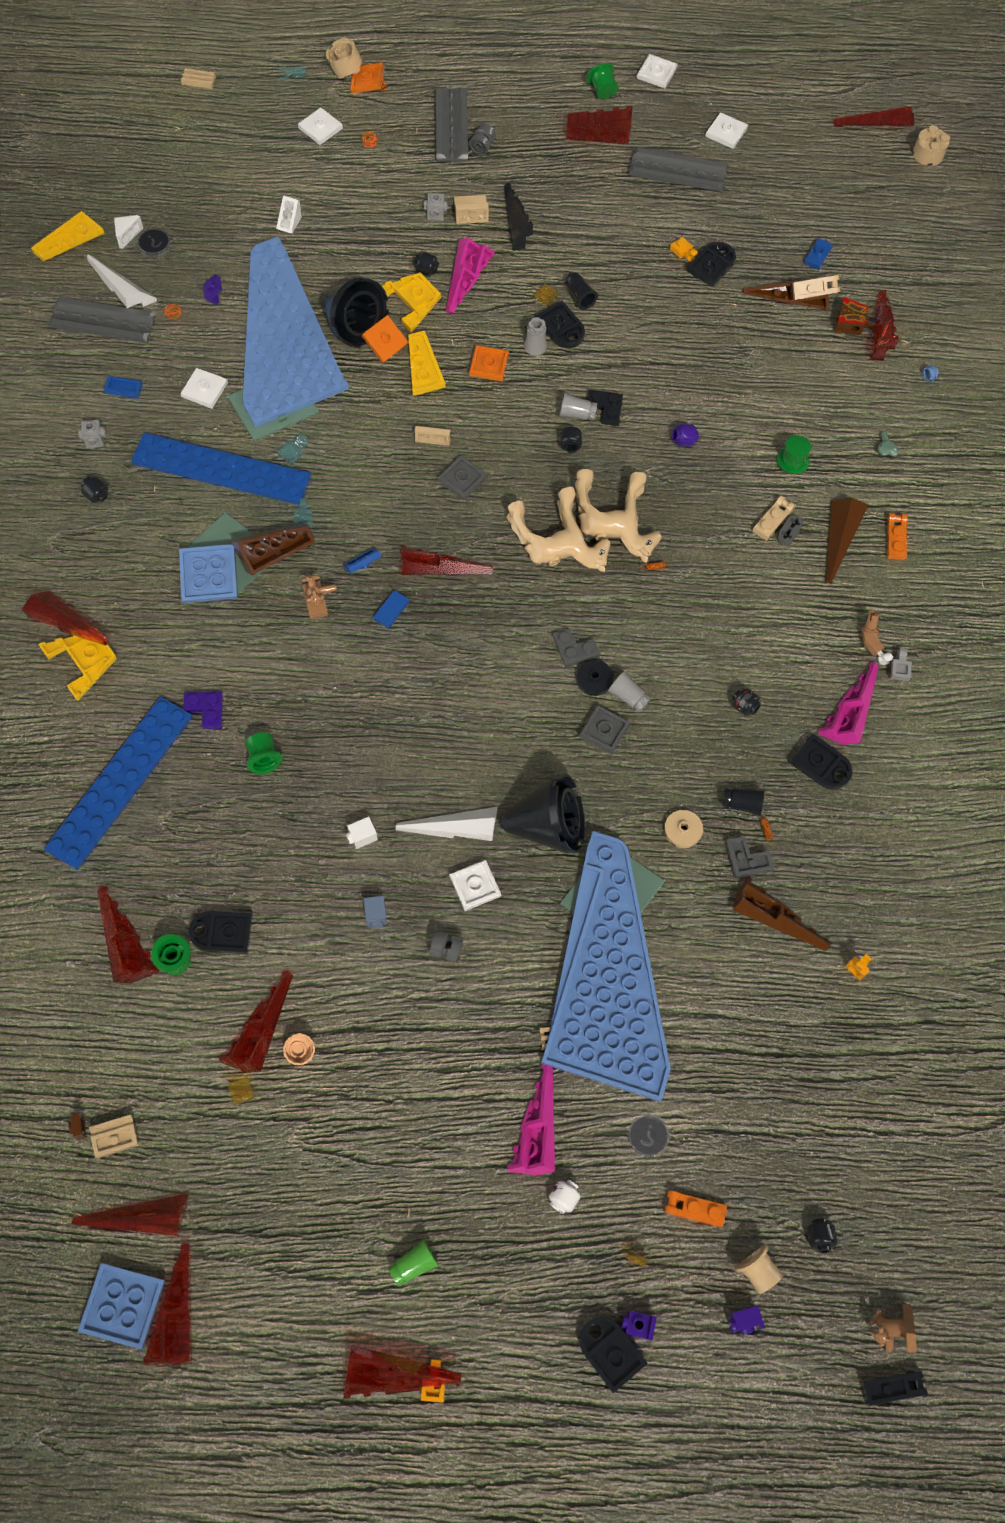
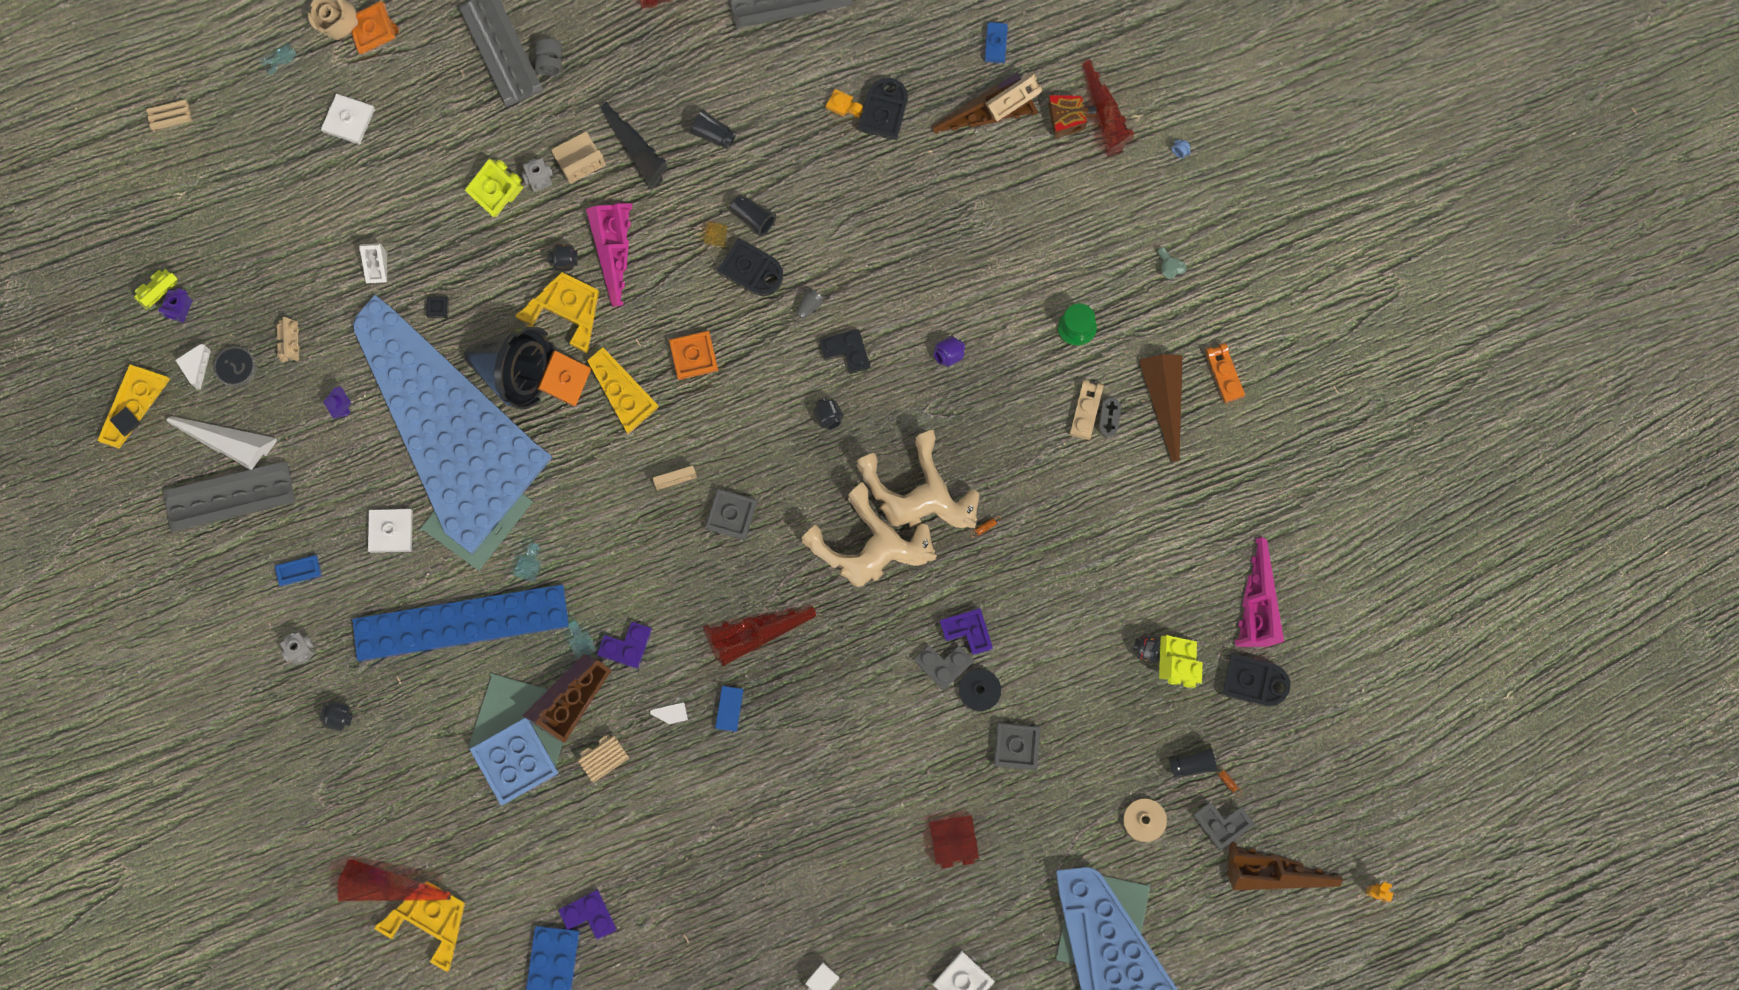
camera: 20 degrees left, 10 degrees up
clear yellow tile [164,303,182,319] -> none
green piece [245,732,283,775] -> none
medium nougat piece [302,575,337,620] -> none
blue plate [342,548,382,573] -> none
clear yellow tile [362,131,378,148] -> none
white wedge [396,807,498,841] -> none
black cone [500,774,585,854] -> none
light grey plant [524,317,547,356] -> none
light grey plant [559,392,597,420] -> none
light grey plant [608,672,651,712] -> none
medium nougat arm [862,610,893,665] -> none
light grey plate [890,648,912,681] -> none
none -> black tile [110,407,141,437]
none -> neon yellow plate [134,269,178,311]
none -> dark purple brick [158,288,193,323]
none -> tan hinge [276,317,299,362]
none -> black tile [426,297,449,318]
none -> neon yellow plate [465,159,524,217]
none -> tan brick [578,735,629,783]
none -> dark purple plate [597,622,652,669]
none -> white sticker [650,702,688,724]
none -> black plant [690,109,737,150]
none -> dark grey cone [795,288,824,320]
none -> clear red plate [929,815,979,869]
none -> dark purple plate [940,608,993,656]
none -> neon yellow plate [1159,635,1203,688]

